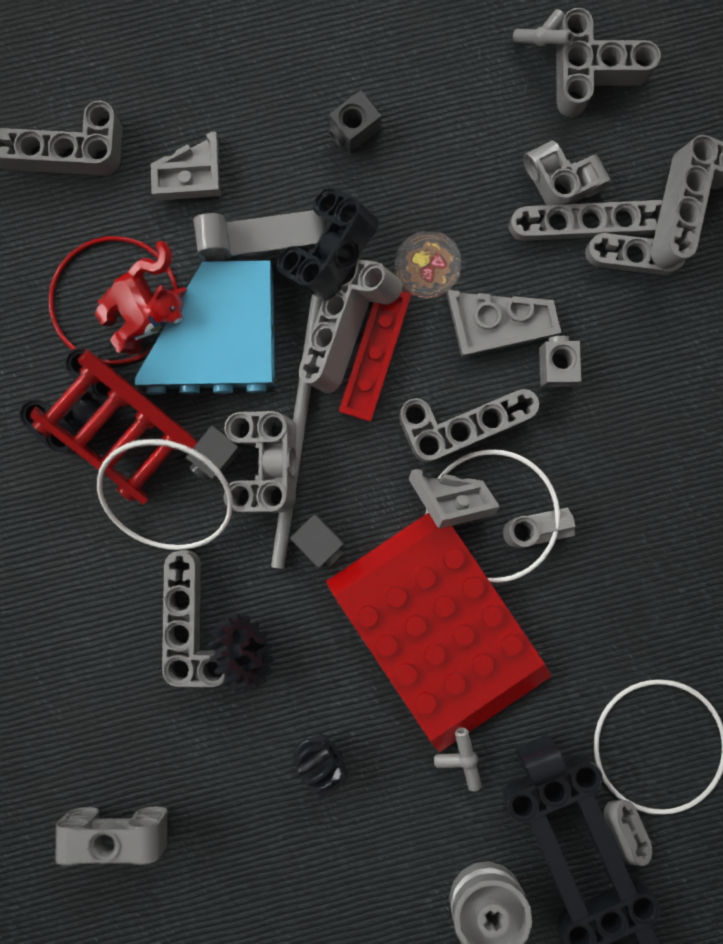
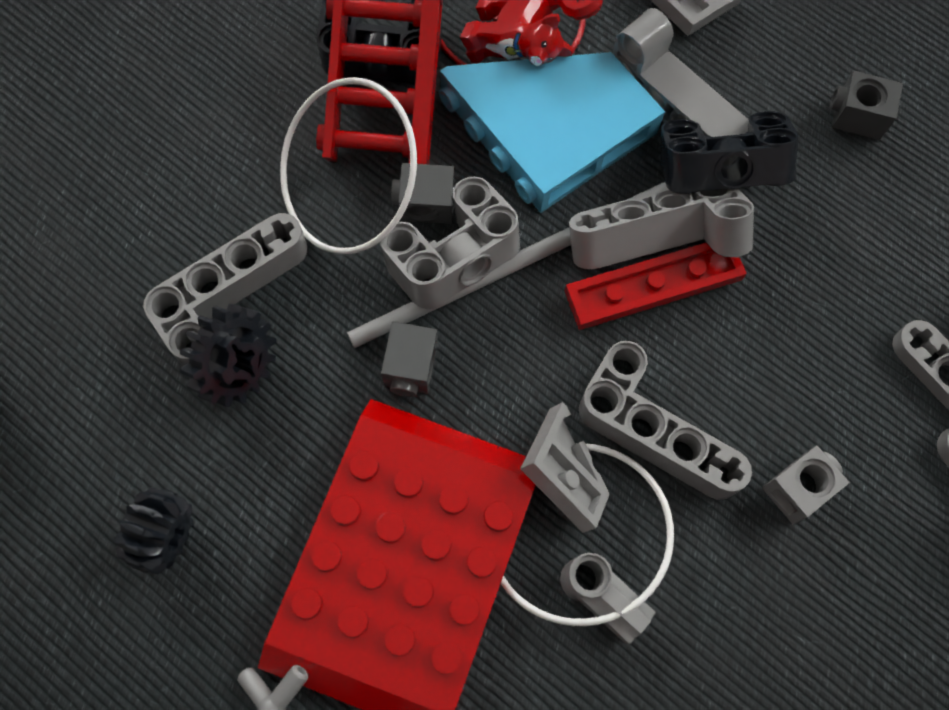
camera: 50 degrees right, 15 degrees down
clear tile [395,231,461,298] -> none
light grey wing [447,290,561,357] -> none

